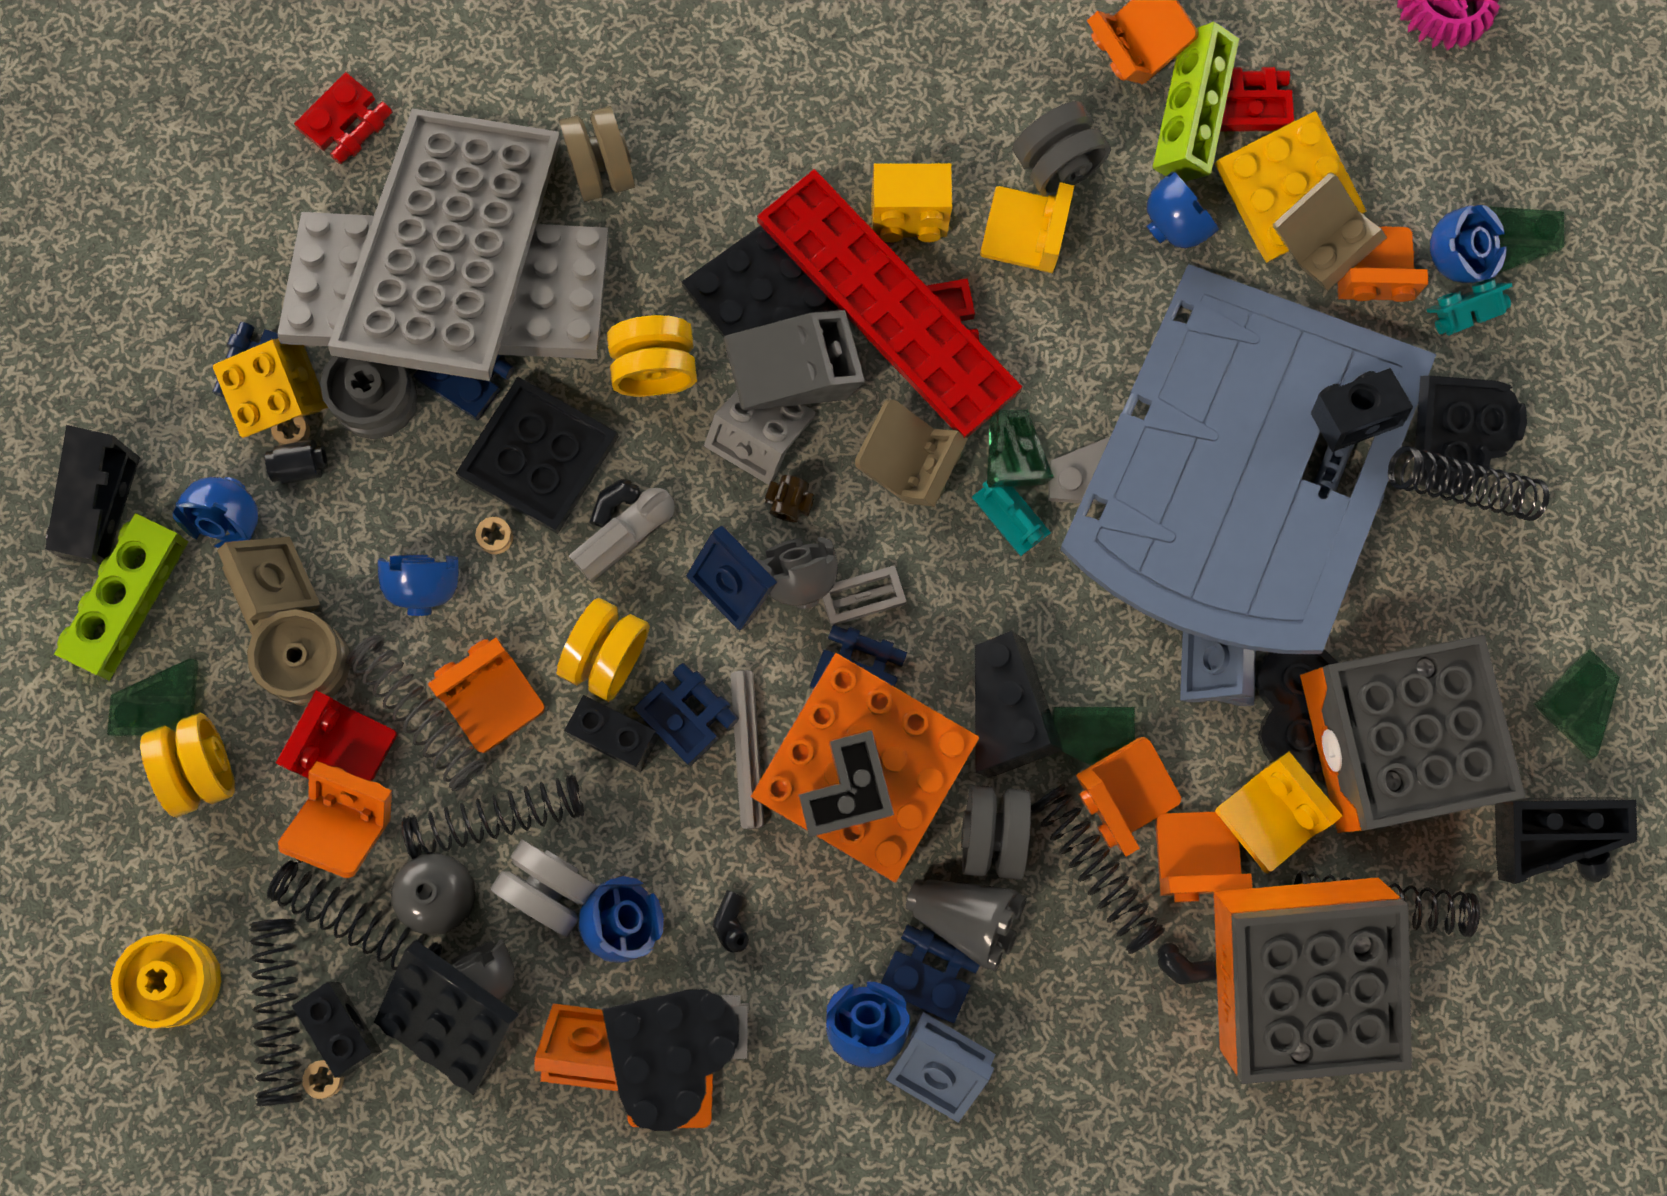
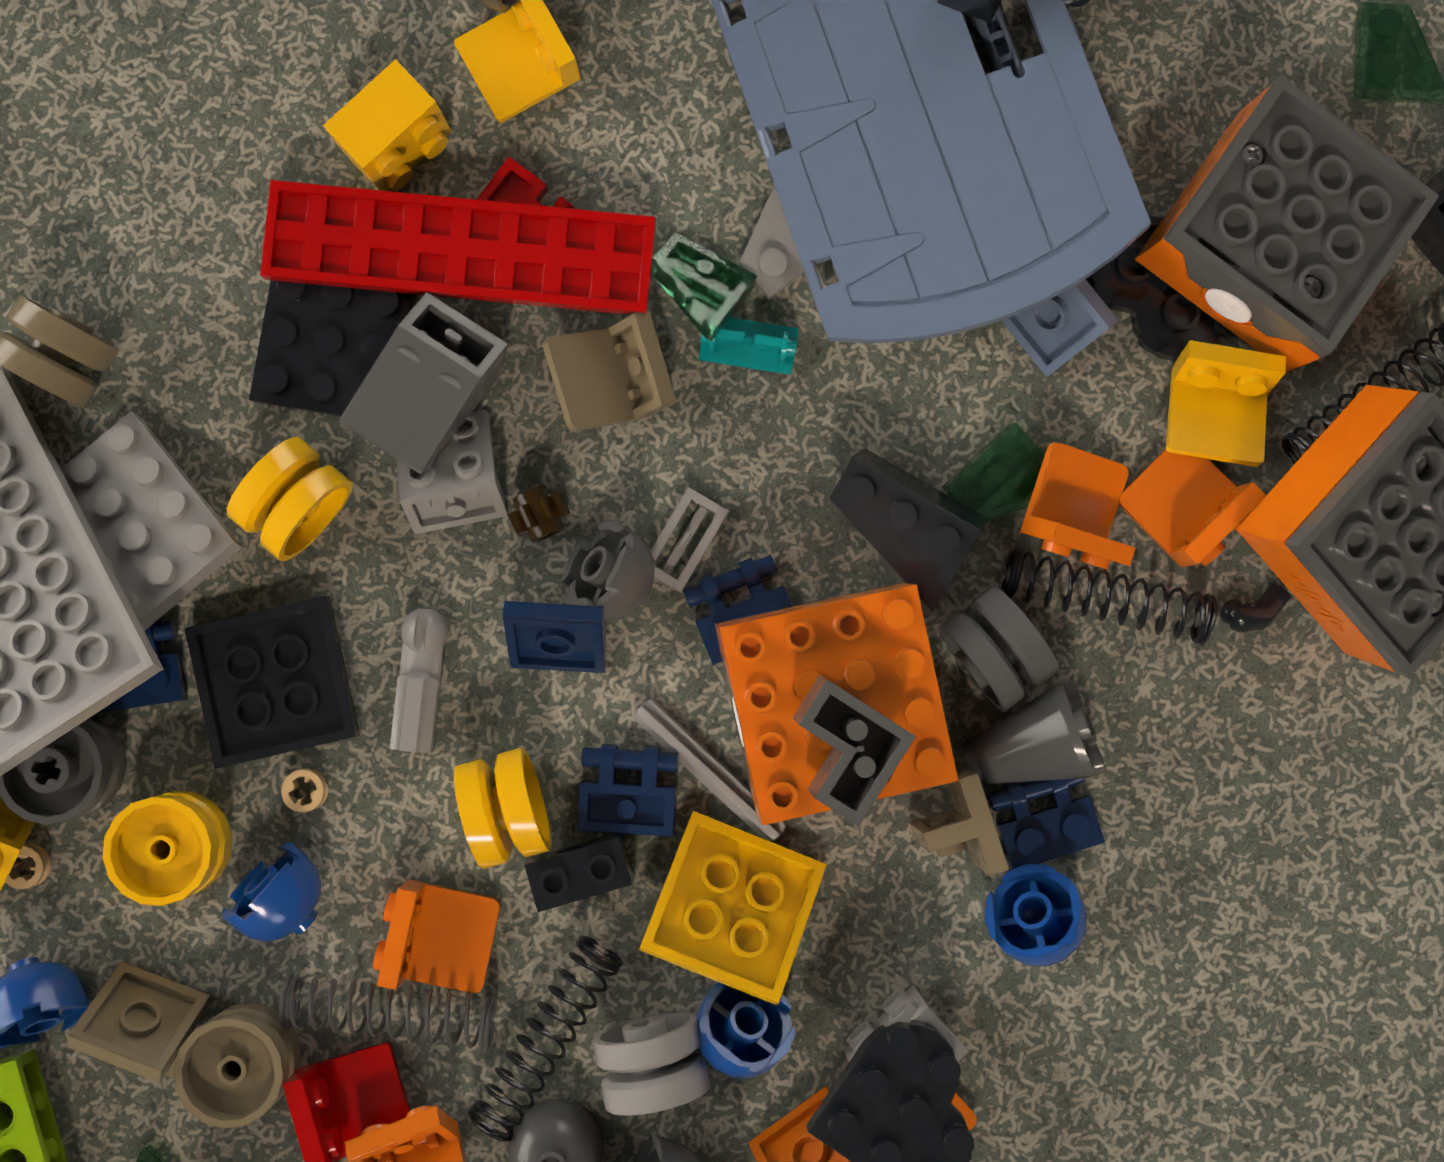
camera: 40 degrees left, 10 degrees up
black brick [265,439,328,484] -> none
black arm [589,479,640,527] -> none
black arm [713,890,749,952] -> none
sand blue bracket [886,1012,996,1122] -> none
none -> yellow wheel [102,790,233,906]
none -> yellow plate [639,811,827,1005]
none -> dark tan bracket [910,767,1009,876]

